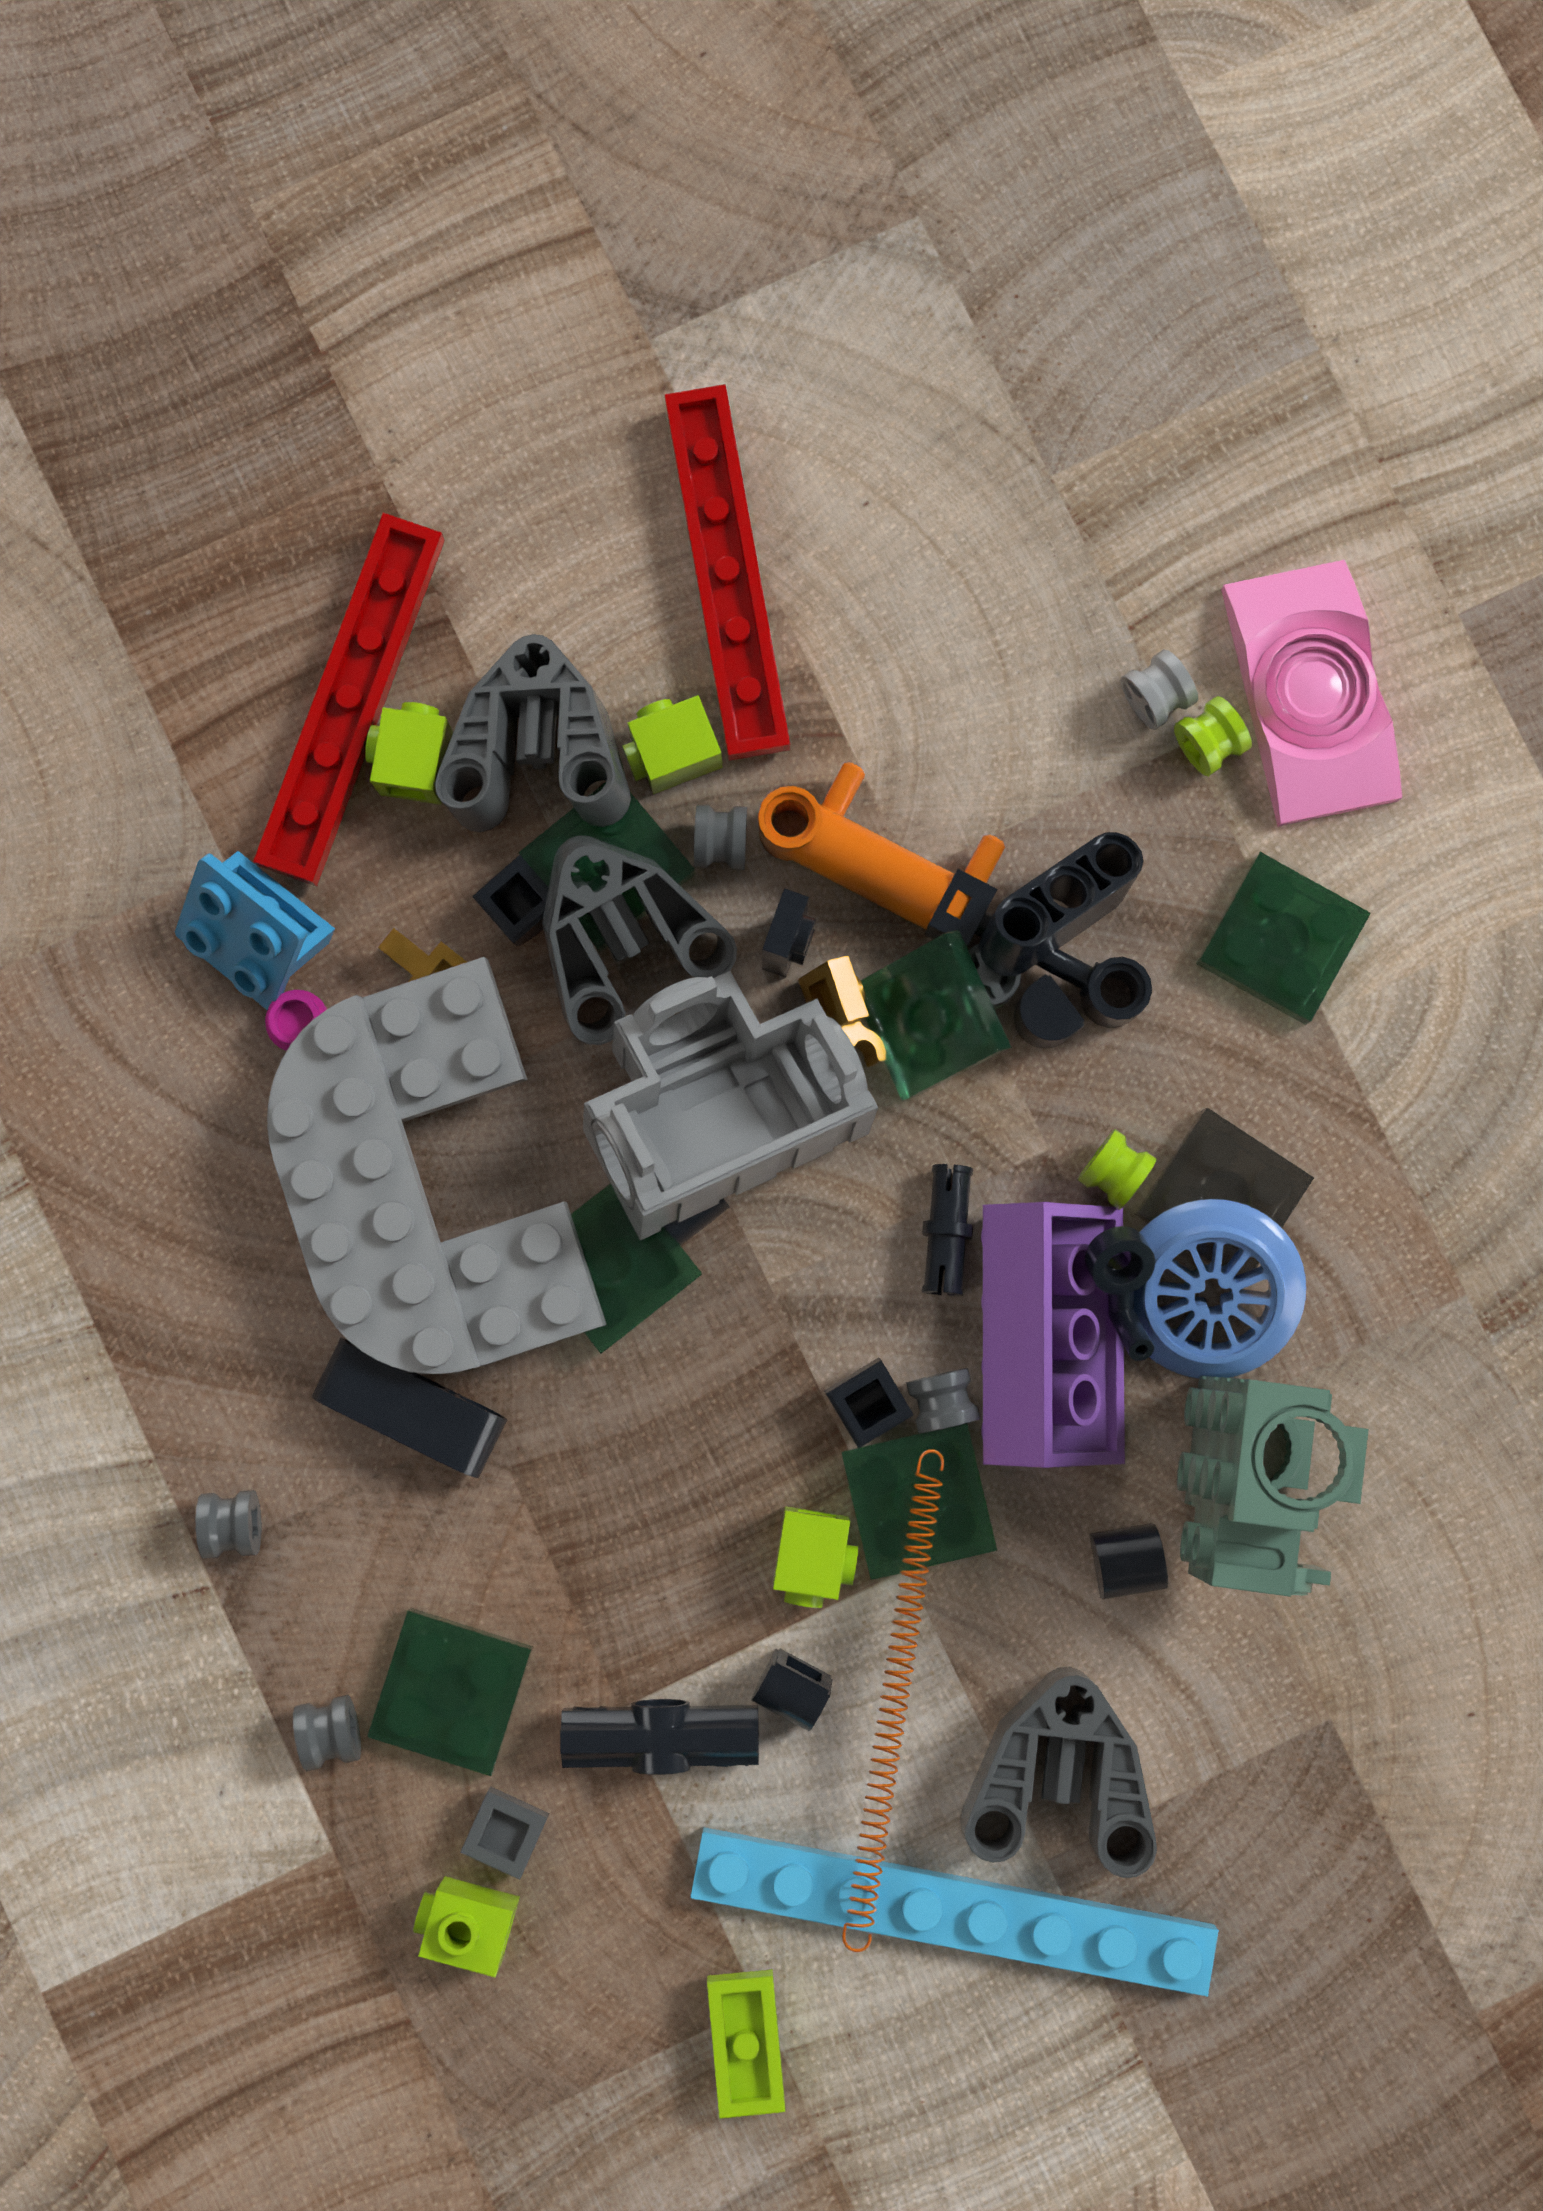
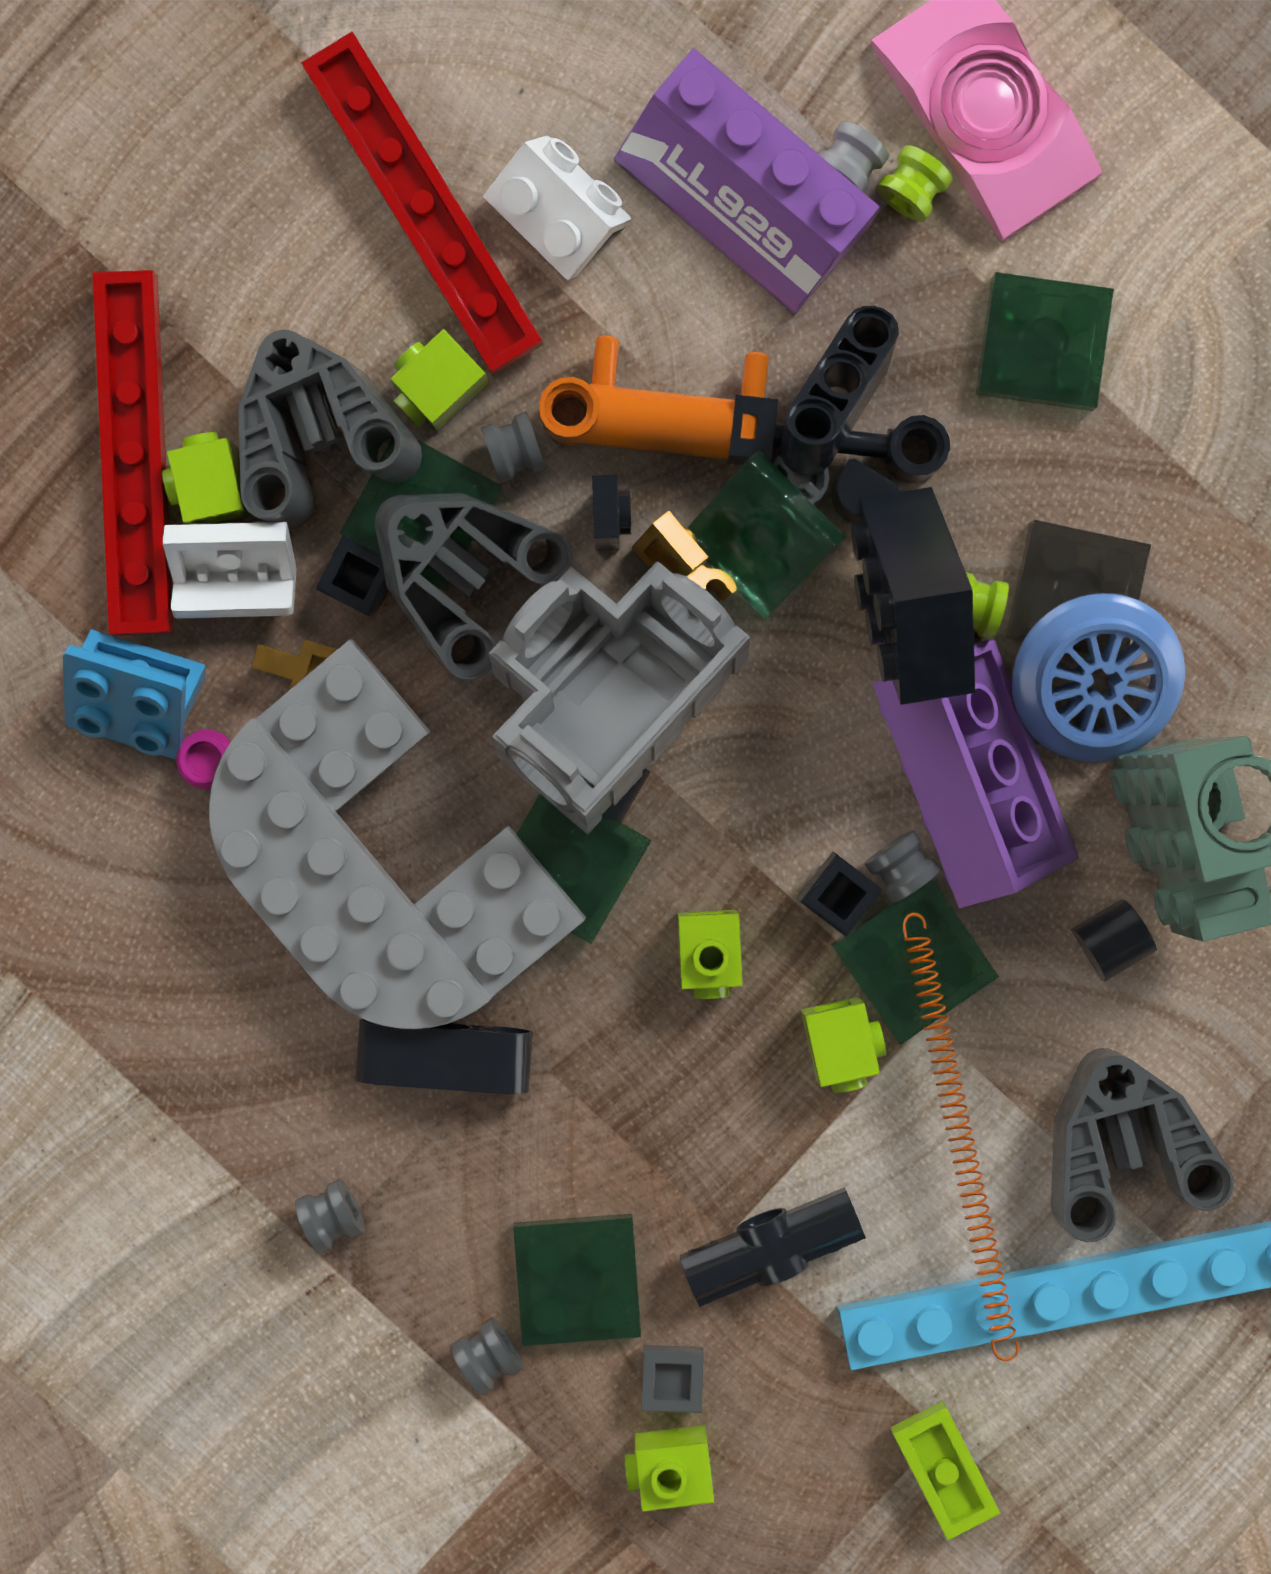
camera: 15 degrees left, 5 degrees up
black brick [751,1648,833,1731] -> none
black pin [922,1164,973,1296] -> none
black plate [1085,1226,1155,1361] -> none
none -> white bracket [163,522,297,619]
none -> white bracket [483,136,631,281]
none -> medium lavender slope [614,48,880,315]
none -> lime brick [677,910,743,999]
none -> black brick [851,487,975,705]

